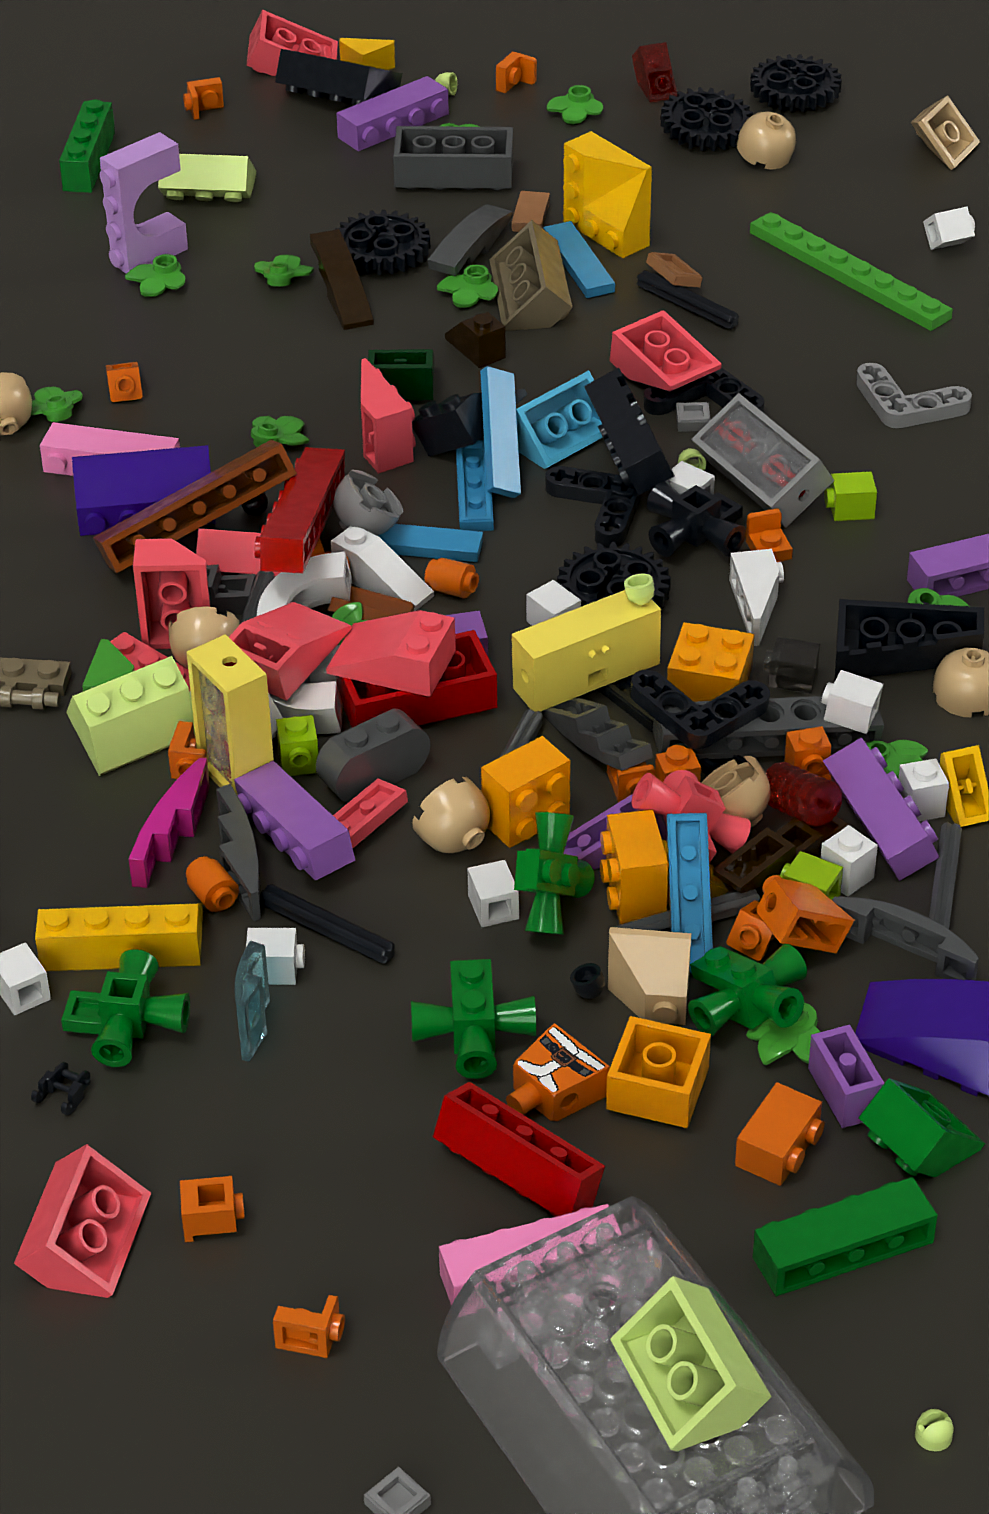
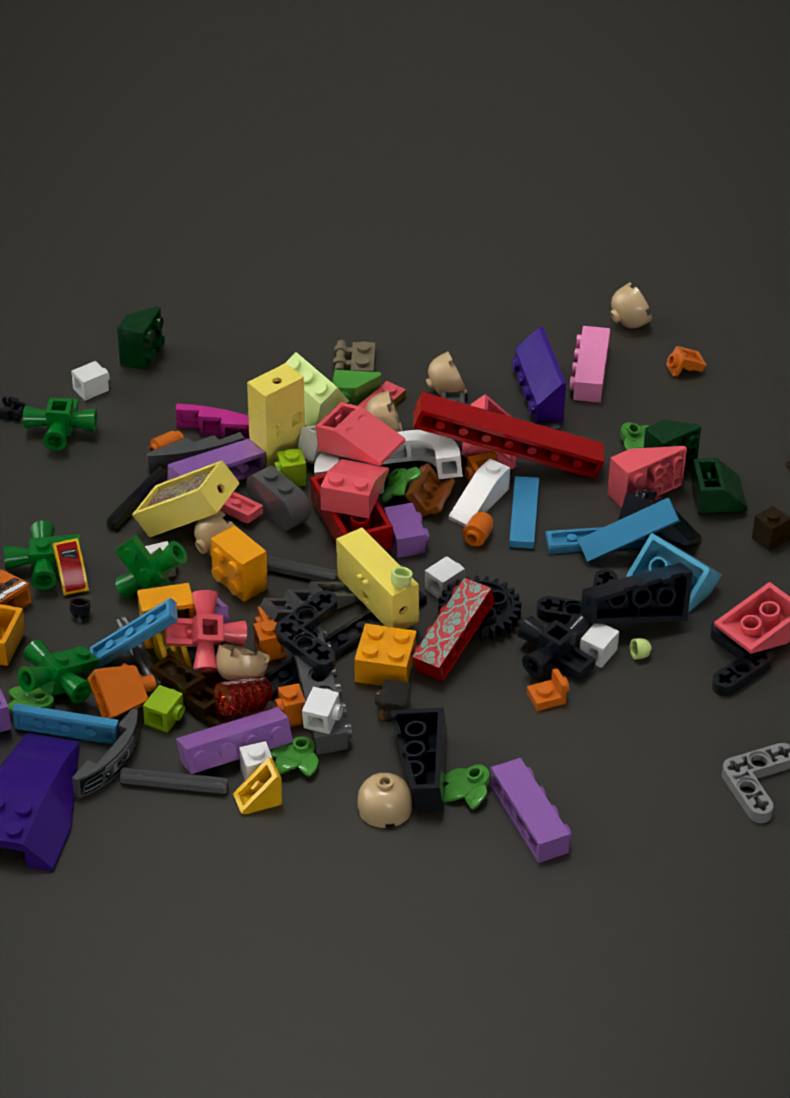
camera: 85 degrees right, 0 degrees up
bright green plate [31,387,83,422] -> none
yellow slope [35,903,203,971] -> none
dark orange brick [93,440,297,573] -> none
coral slope [133,538,210,649] -> none
clear light blue slope [235,941,270,1062] -> none
white brick [245,928,305,985] -> none
light grey cylinder [333,469,403,536] -> none
tan slope [608,927,692,1025] -> none
light grey tile [676,402,711,432] -> none
brick [691,393,834,528] -> none
white slope [729,549,784,646] -> none
white brick [821,825,878,897] -> none
lime brick [824,472,877,521] -> none
none -> dark azure tile [12,703,119,745]
none -> slope [52,538,89,596]
none -> light yellow brick [132,460,240,538]
none -> red brick [412,578,495,682]
none -> tan cylinder [426,351,468,397]
none -> dark green slope [643,420,701,469]

